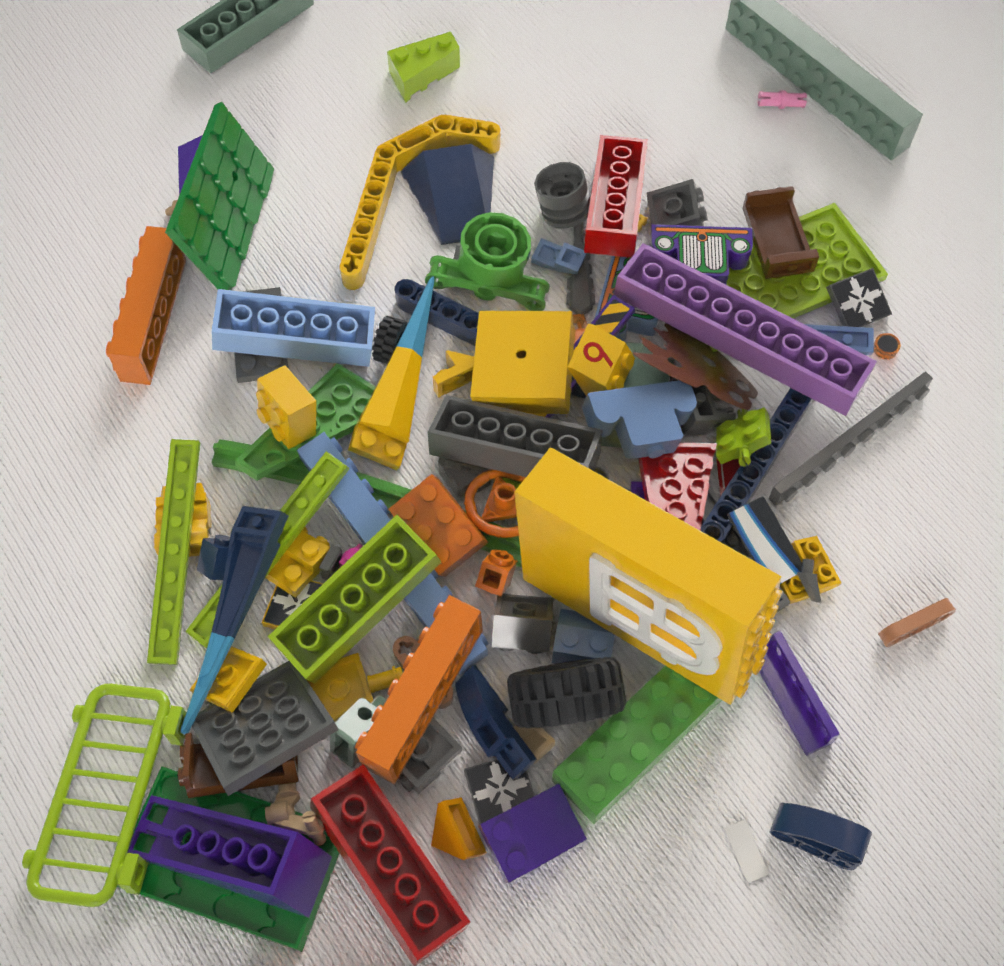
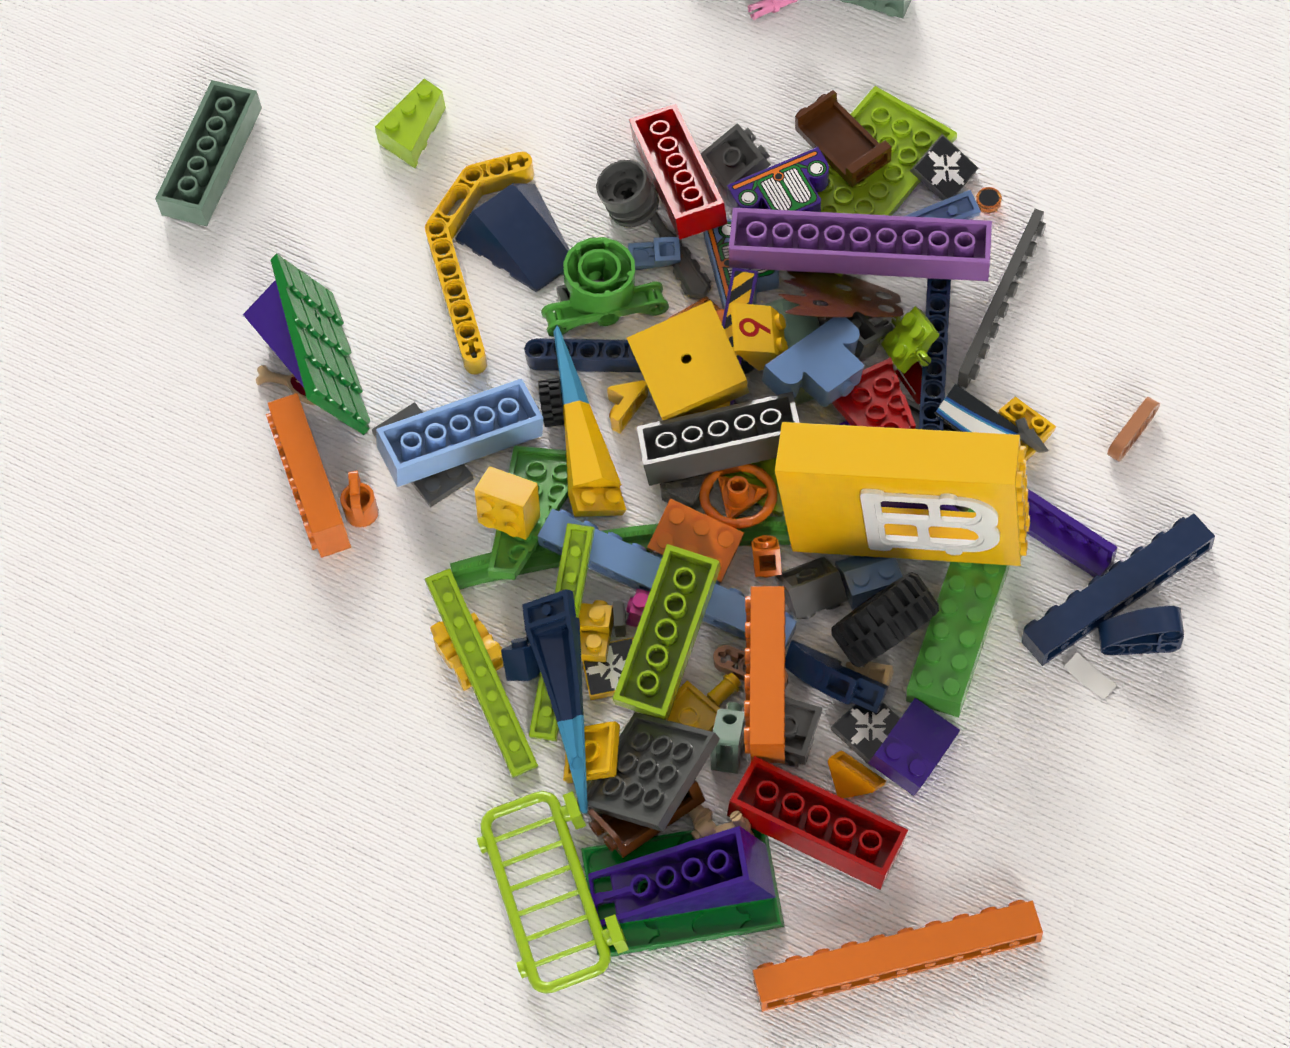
camera: 20 degrees left, 0 degrees up
none -> orange piece [340,470,379,527]
none -> dark blue brick [1022,513,1215,666]

